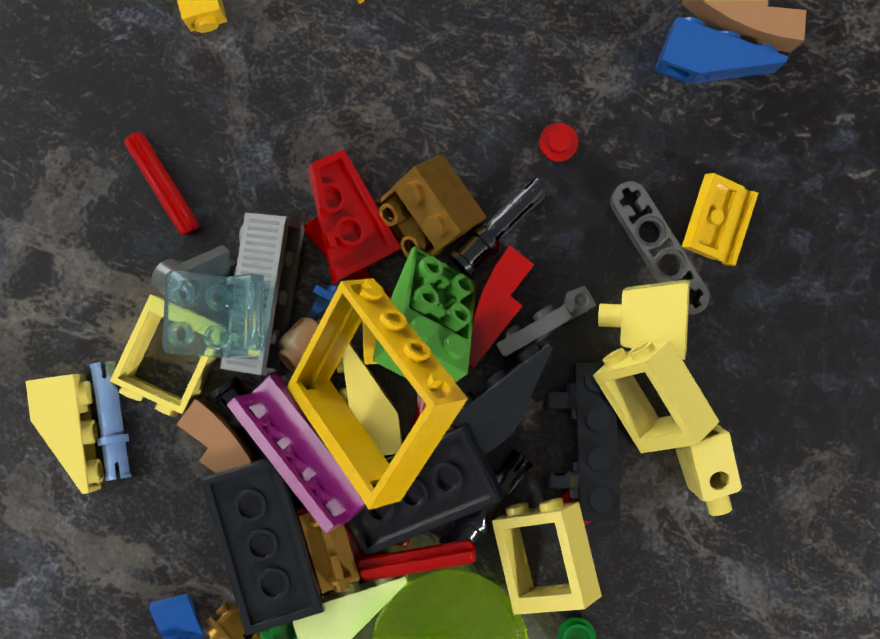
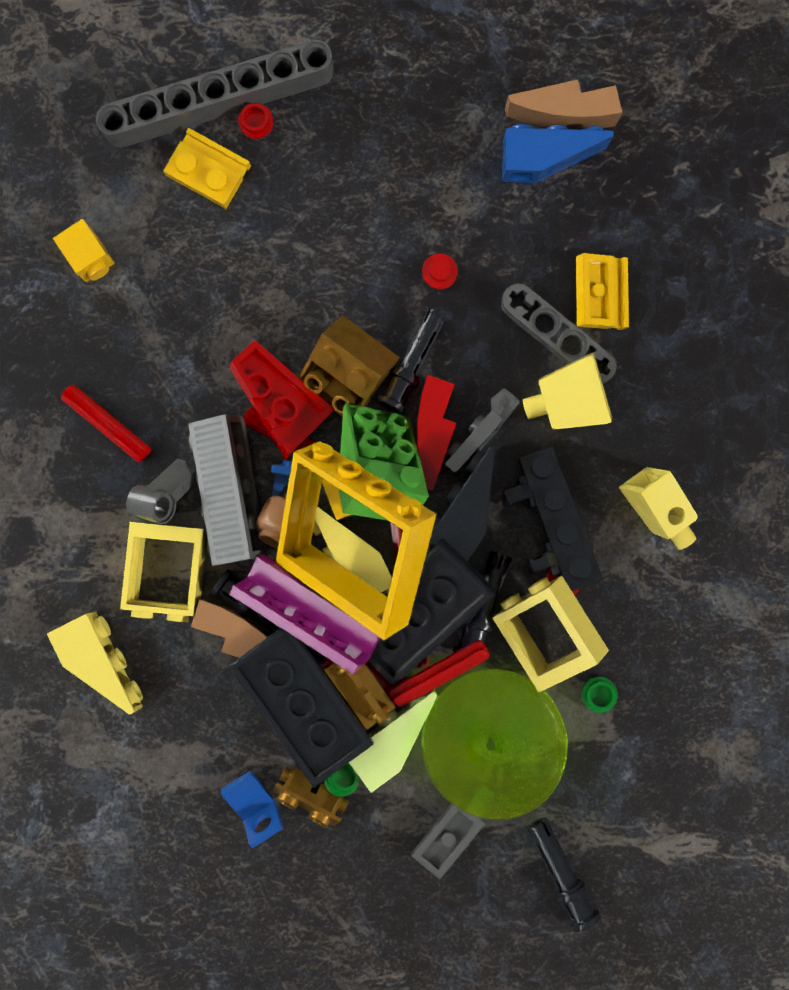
camera: 15 degrees left, 0 degrees up
medium blue pin [89,361,132,481] -> none
clear light blue bracket [162,270,265,359] -> none
light yellow window [593,340,720,453] -> none

